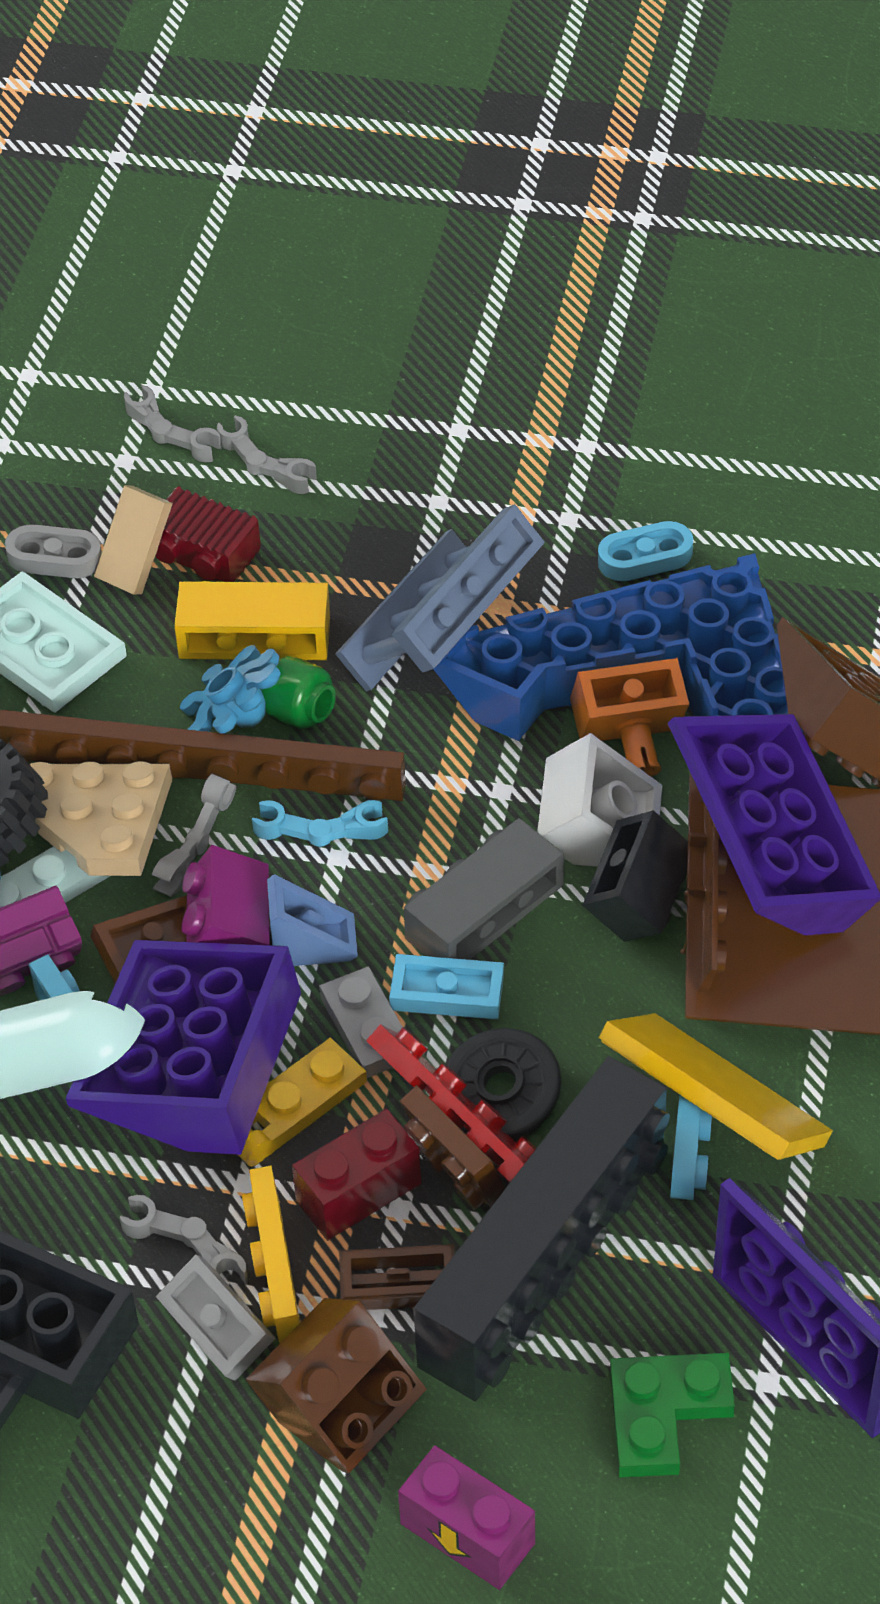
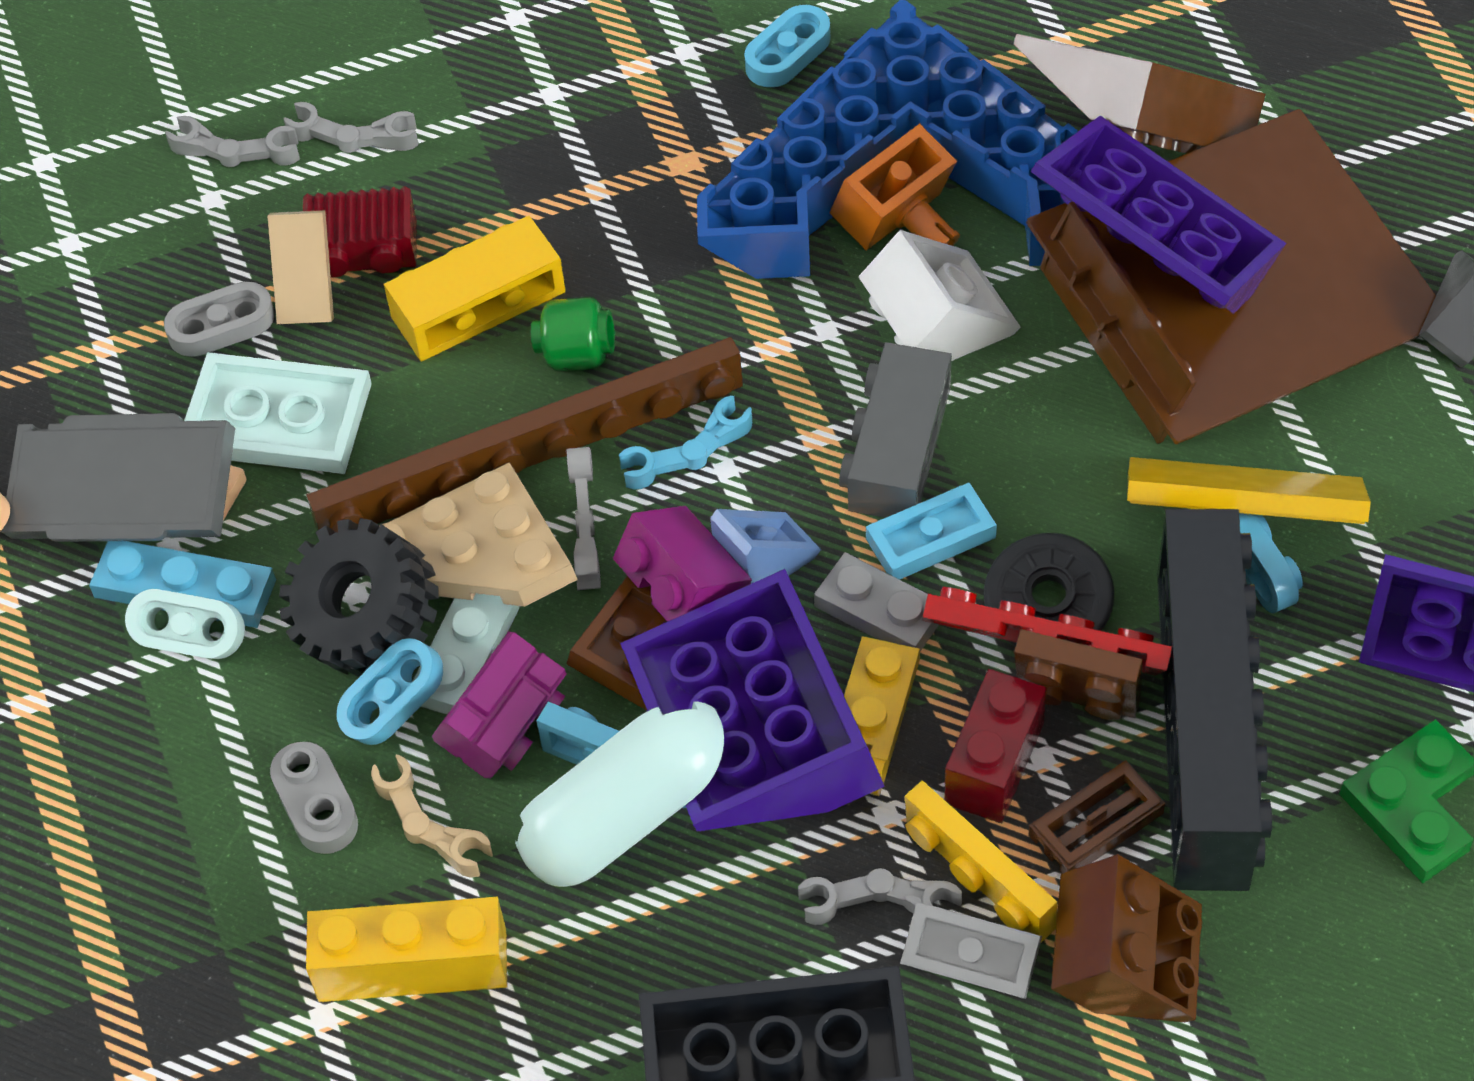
camera: 30 degrees left, 5 degrees up
dark azure animal [180,645,281,734] -> none
sand blue fence [335,504,545,691] -> none
magenta brick [398,1445,535,1590] -> none
black brick [582,810,688,942] -> none

